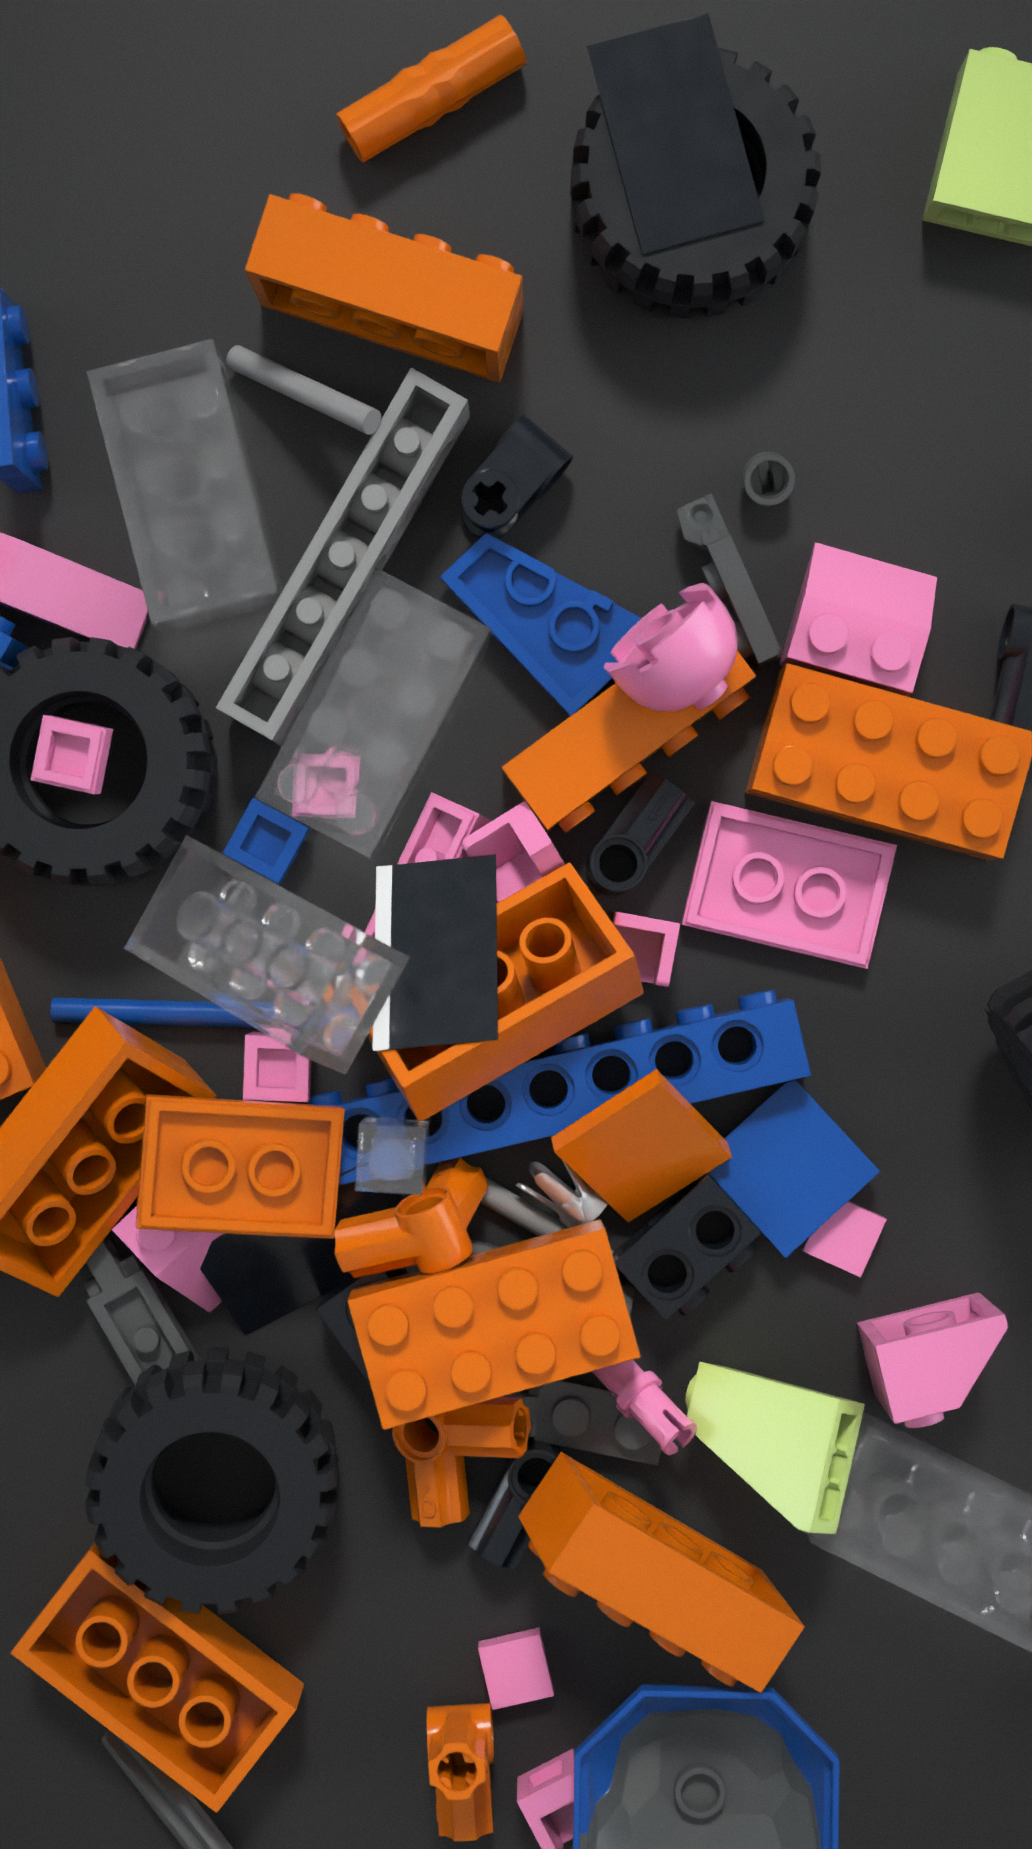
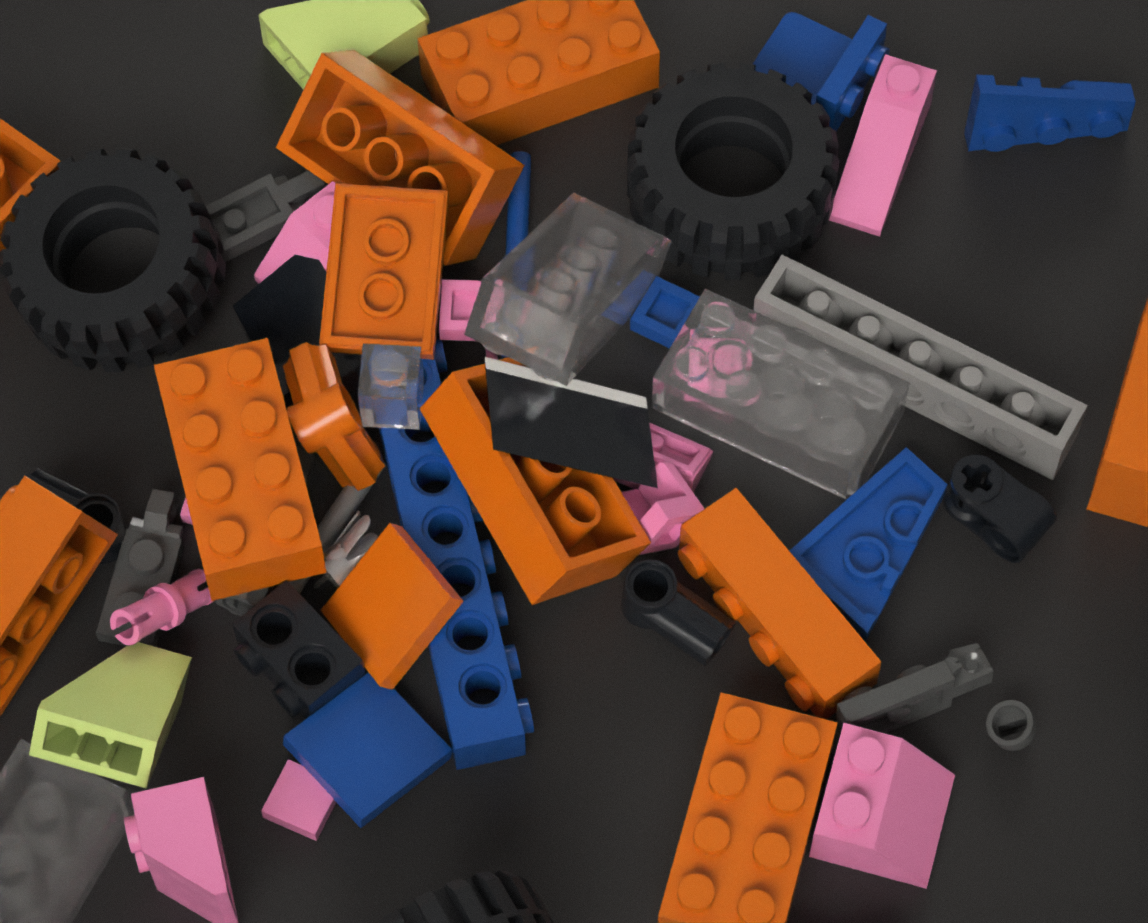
camera: 90 degrees right, 25 degrees down
bright pink tile [31,715,113,794] -> none
clear brick [86,338,283,634] -> none
light grey bar [226,345,381,435] -> none
orange piece [392,1397,531,1528] -> none
bright pink cylinder [604,583,738,712] -> none
bright pink panel [612,912,680,987] -> none
bright pink tile [681,801,897,969] -> none

